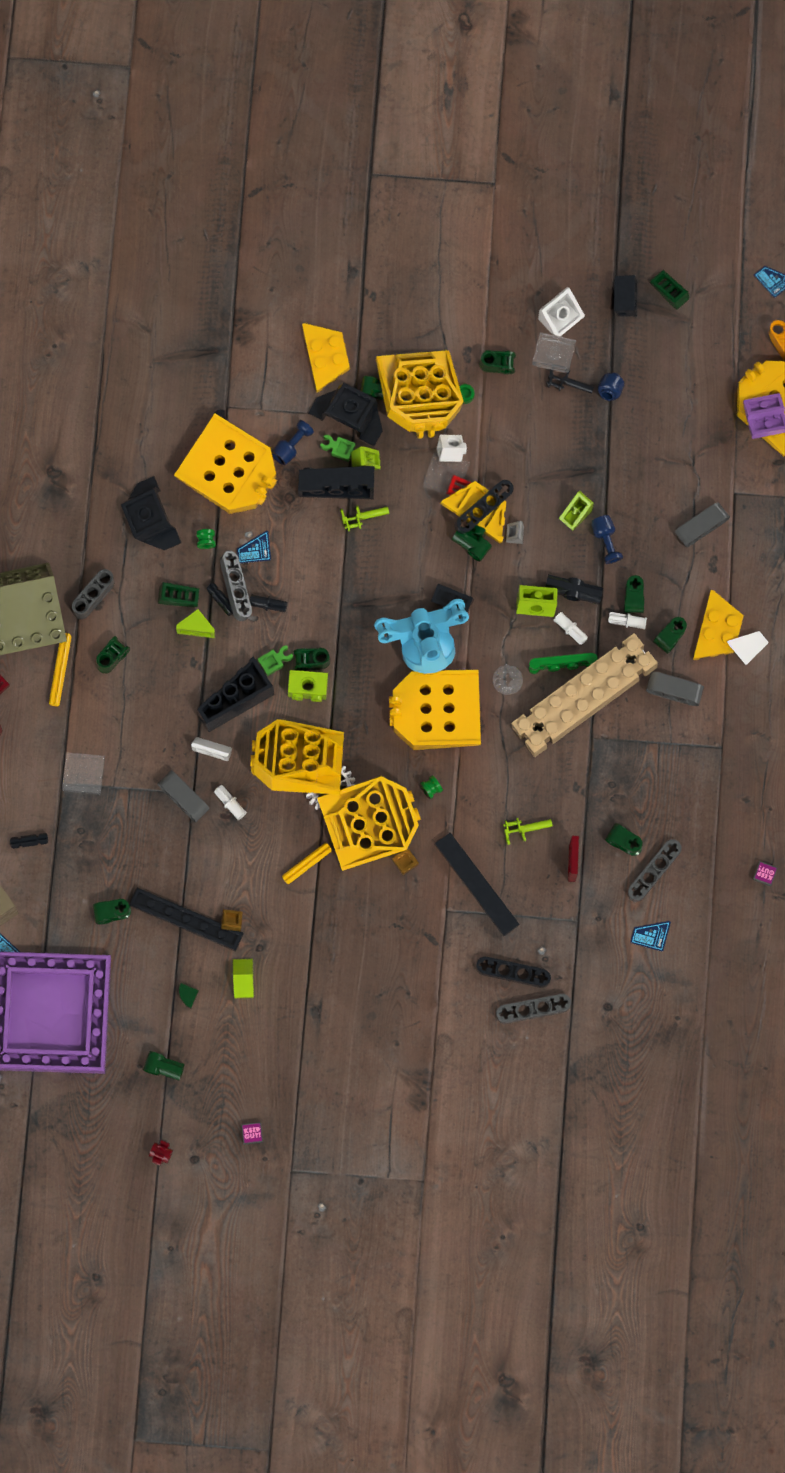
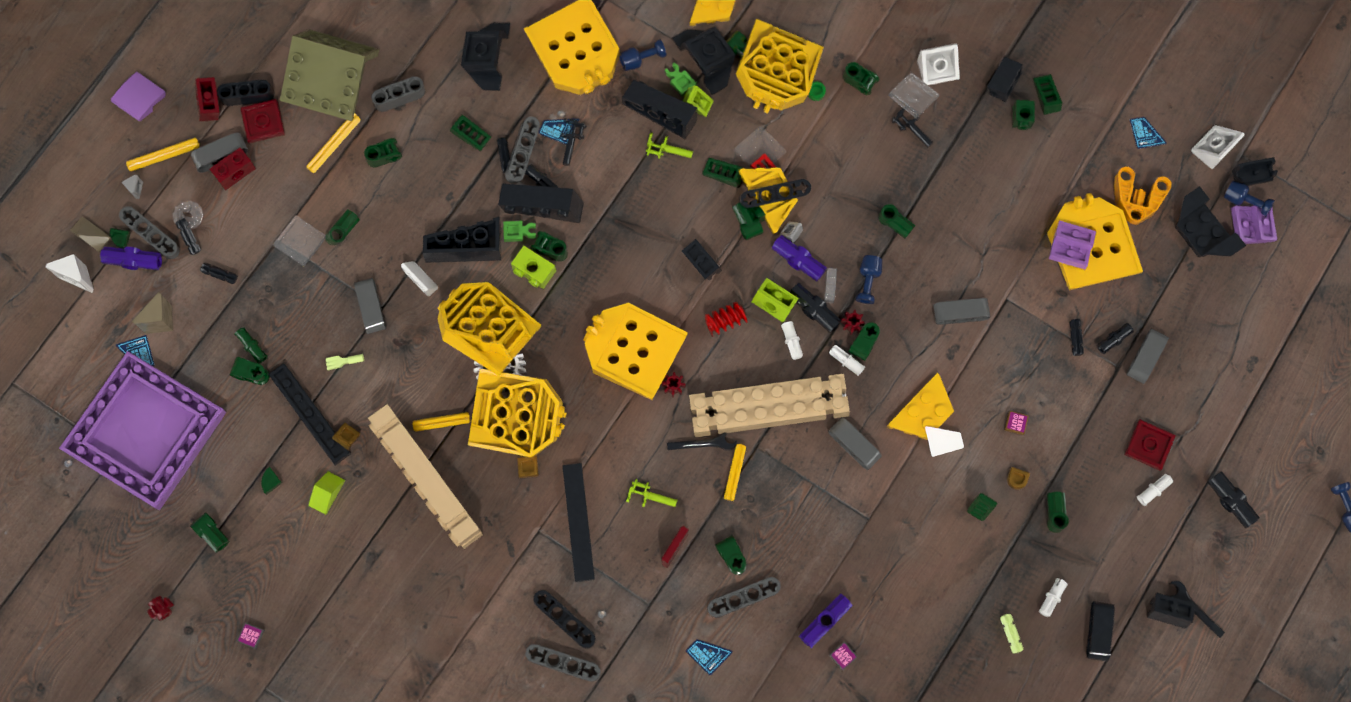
camera: 30 degrees right, 0 degrees up
lime slope [176,609,215,638] -> none
green wheel [196,529,216,549] -> none
white axle [214,785,247,820] -> none
medium azure piece [374,599,469,674] -> none
green wheel [420,775,443,799] -> none
white brick [437,435,467,462] -> none
clear gear [492,664,523,695] -> none
green plate [528,653,598,674] -> none
lime slope [559,491,594,531] -> none
dark blue head [598,373,625,401] -> none
dark green piece [653,617,687,654] -> none
none -> dark green pin [234,327,268,364]
none -> dark green piece [325,209,360,245]
none -> yellowish green piece [326,354,364,370]
none -> tan brick [368,404,483,549]
none -> black wedge [498,184,584,223]
none -> black piece [560,118,587,166]
none -> dark red gear [662,372,686,397]
none -> black piece [667,432,737,451]
none -> dark green slope [702,158,744,188]
none -> red piece [705,302,748,337]
none -> yellow axle [724,444,746,501]
none -> dark purple piece [772,235,827,282]
none -> dark purple piece [799,593,853,648]
none -> clear beam [824,267,837,303]
none -> dark red gear [841,310,865,335]
none -> dark green piece [878,204,916,239]
none -> dark green brick [1012,100,1035,130]

